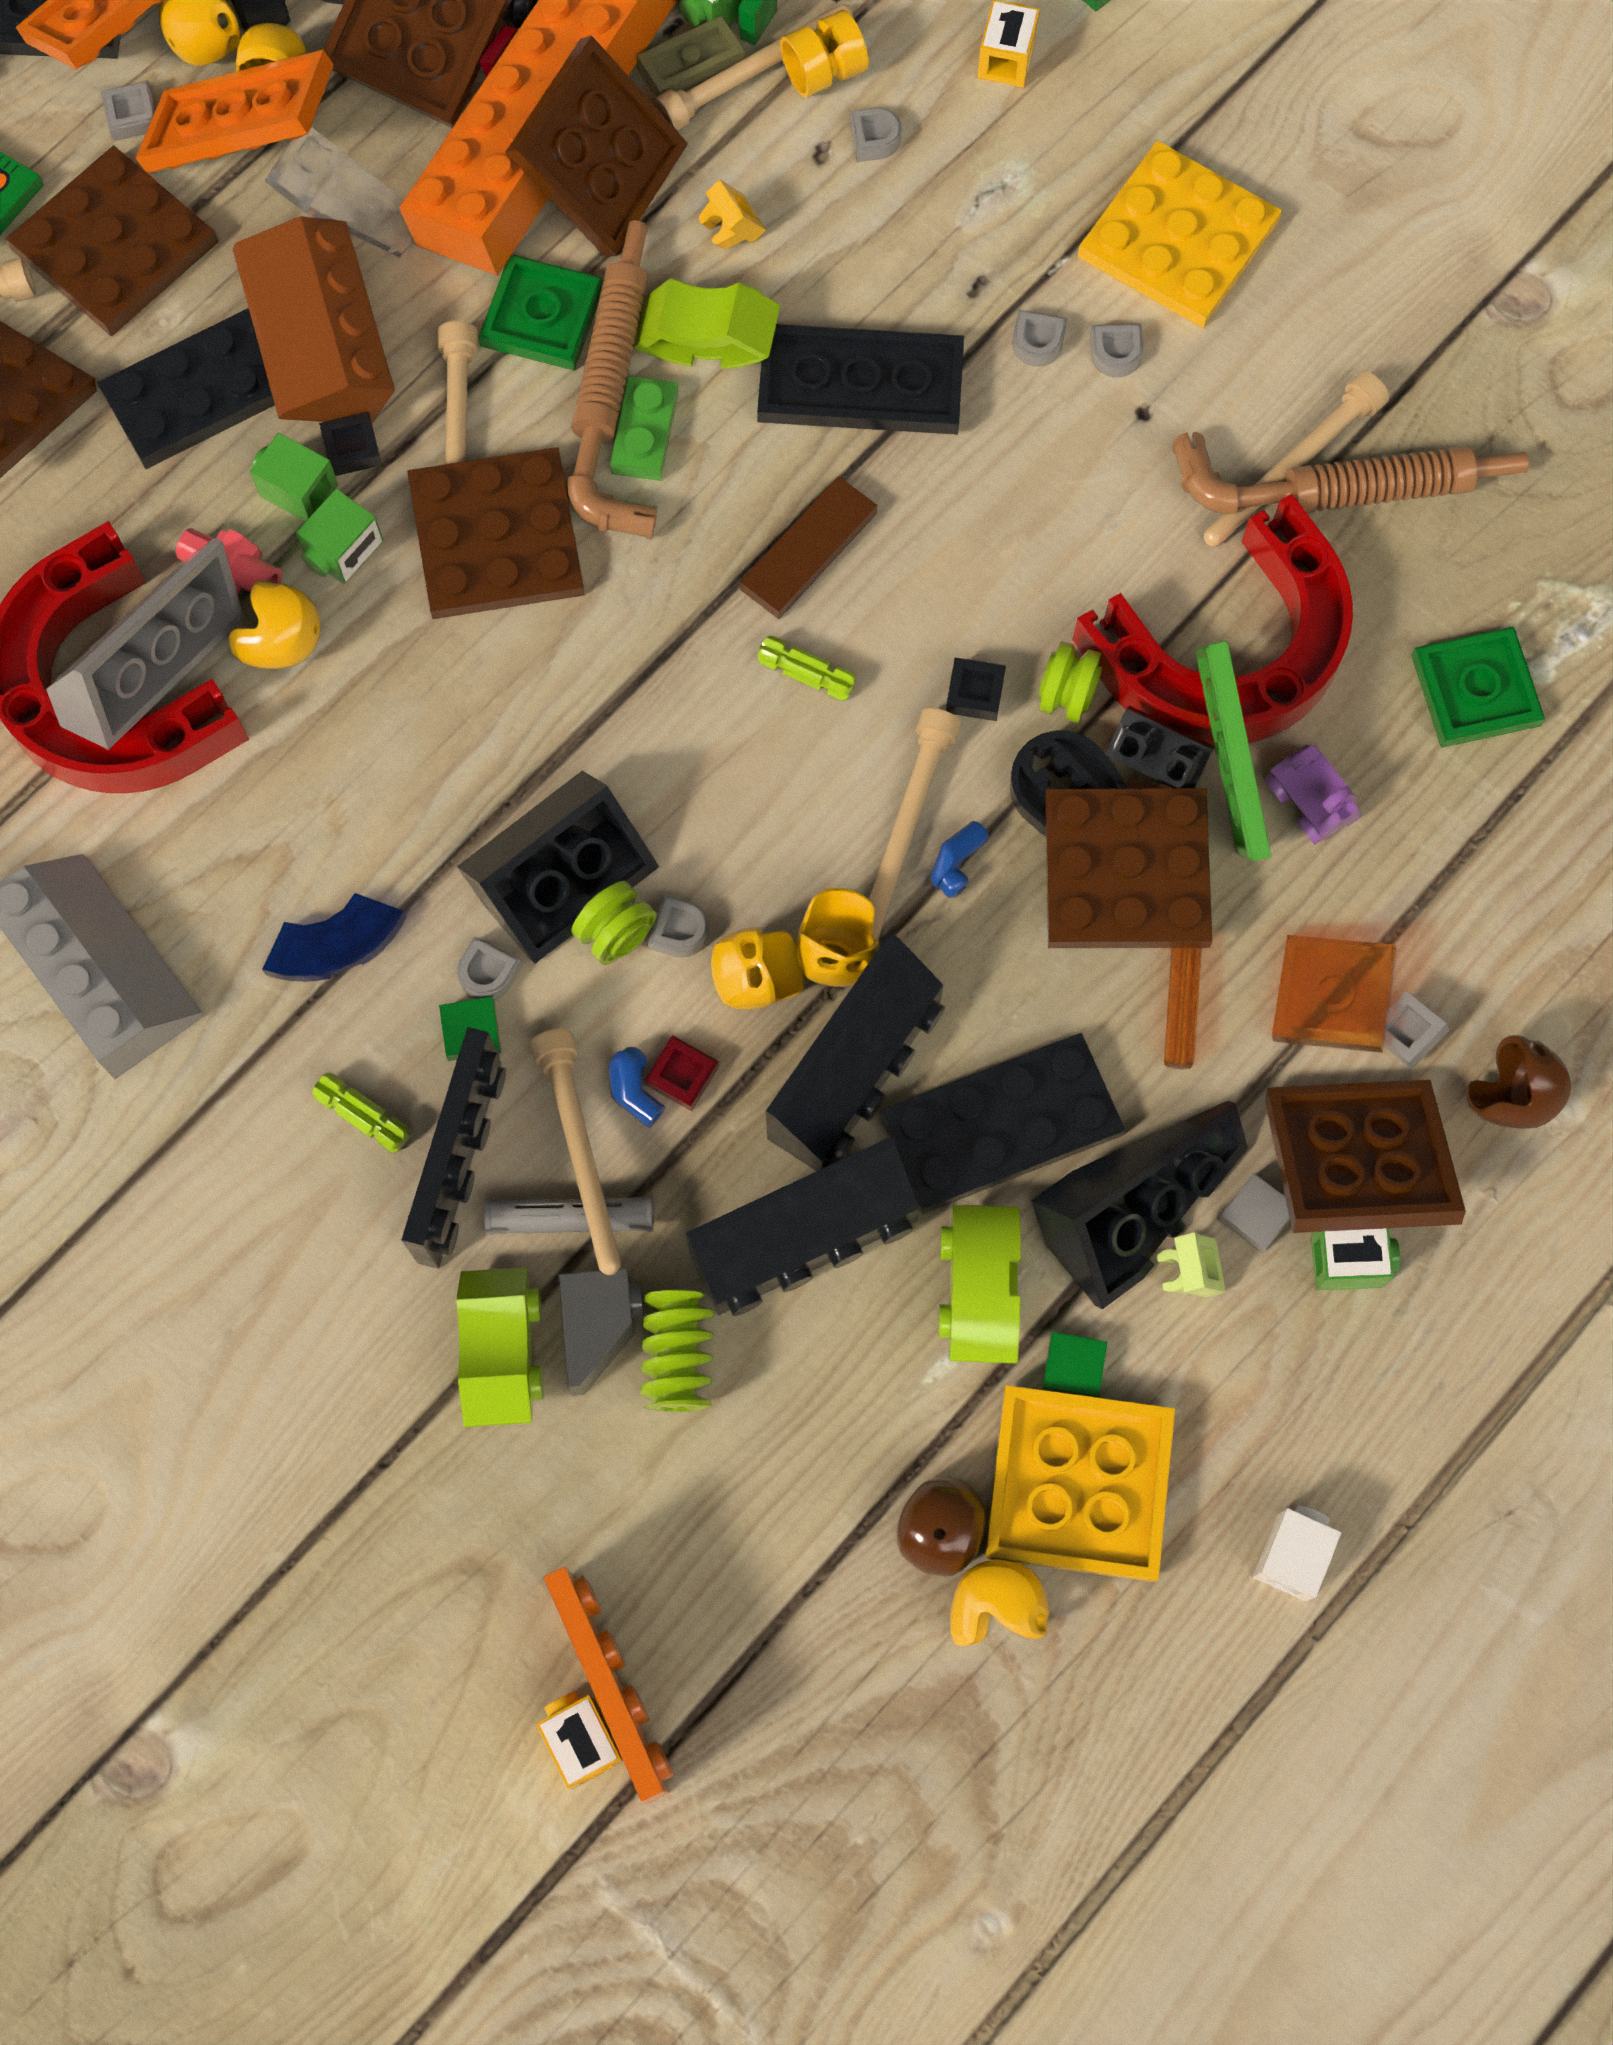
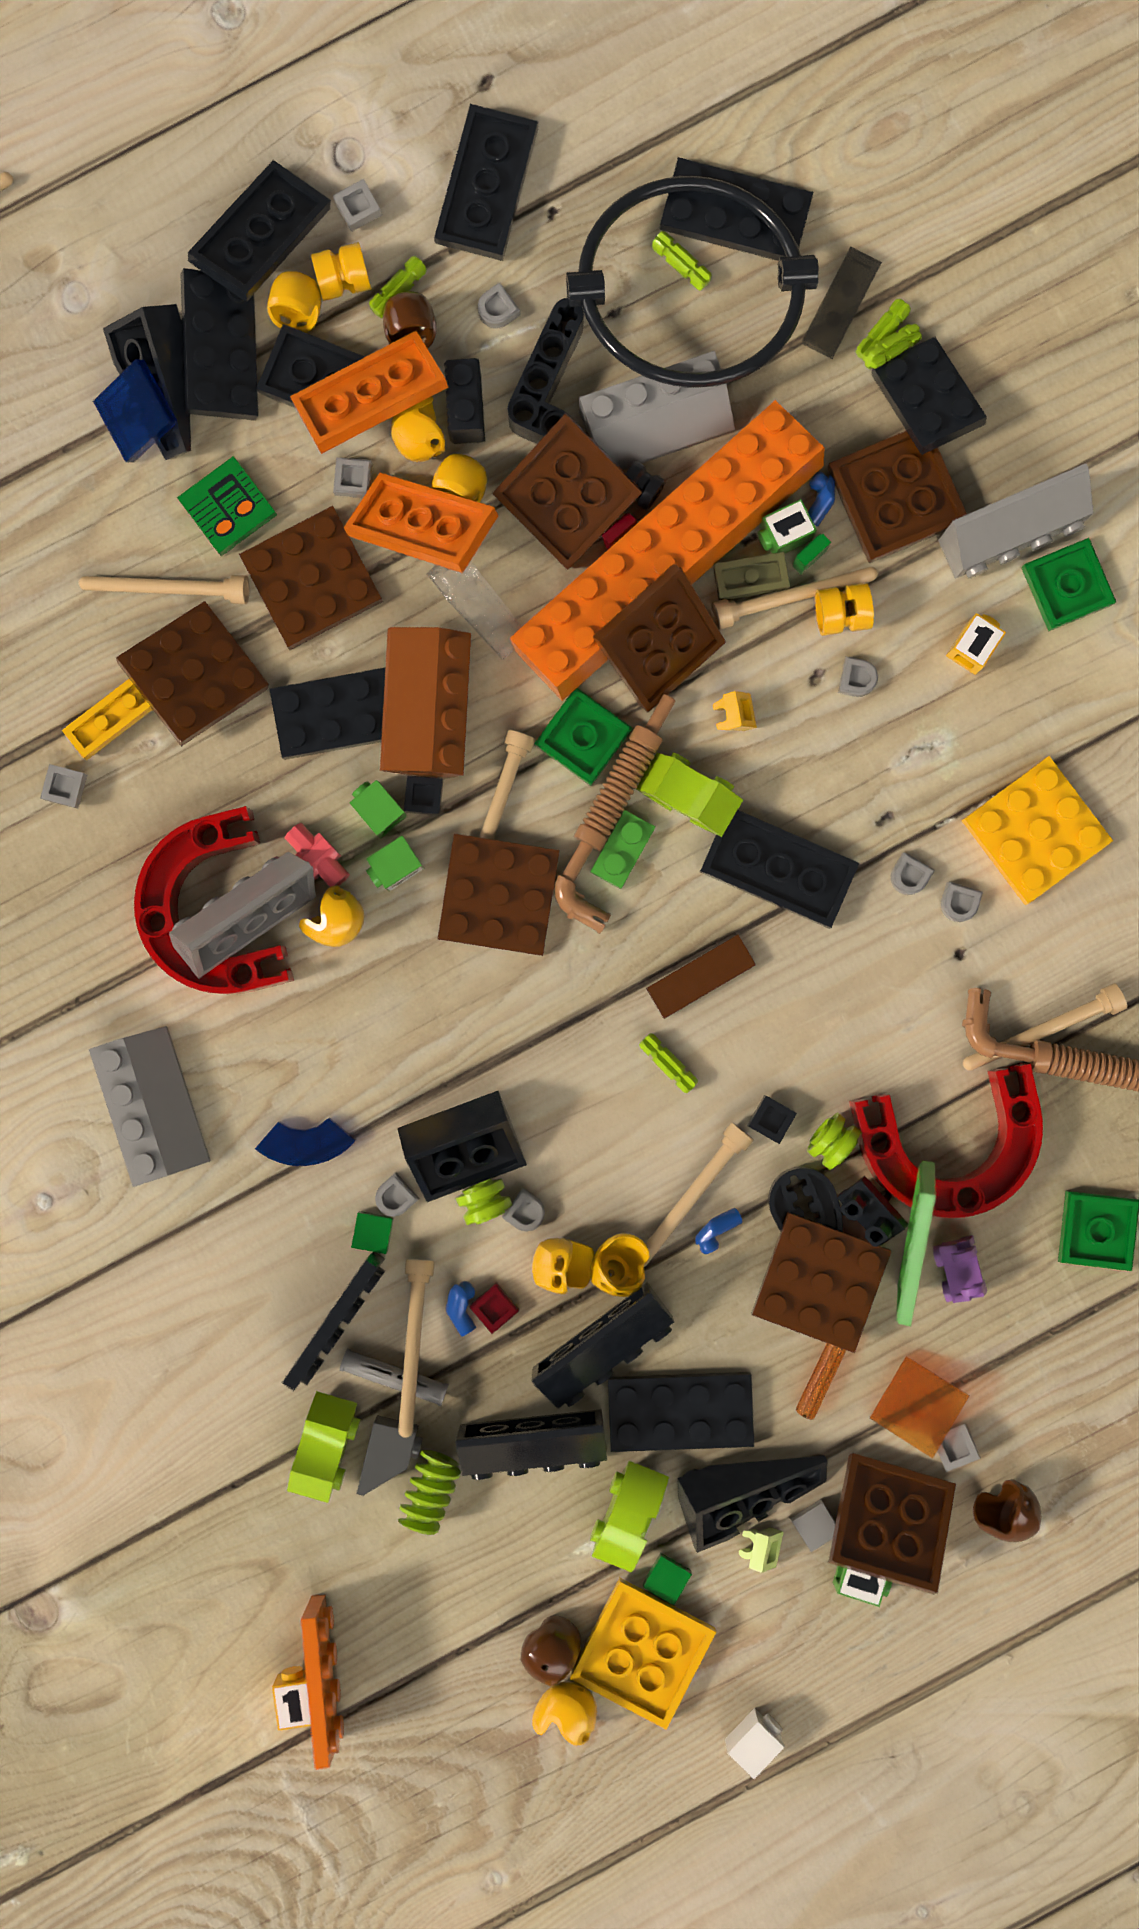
camera: 20 degrees right, 15 degrees up
lime axle [312,1072,411,1153] -> none

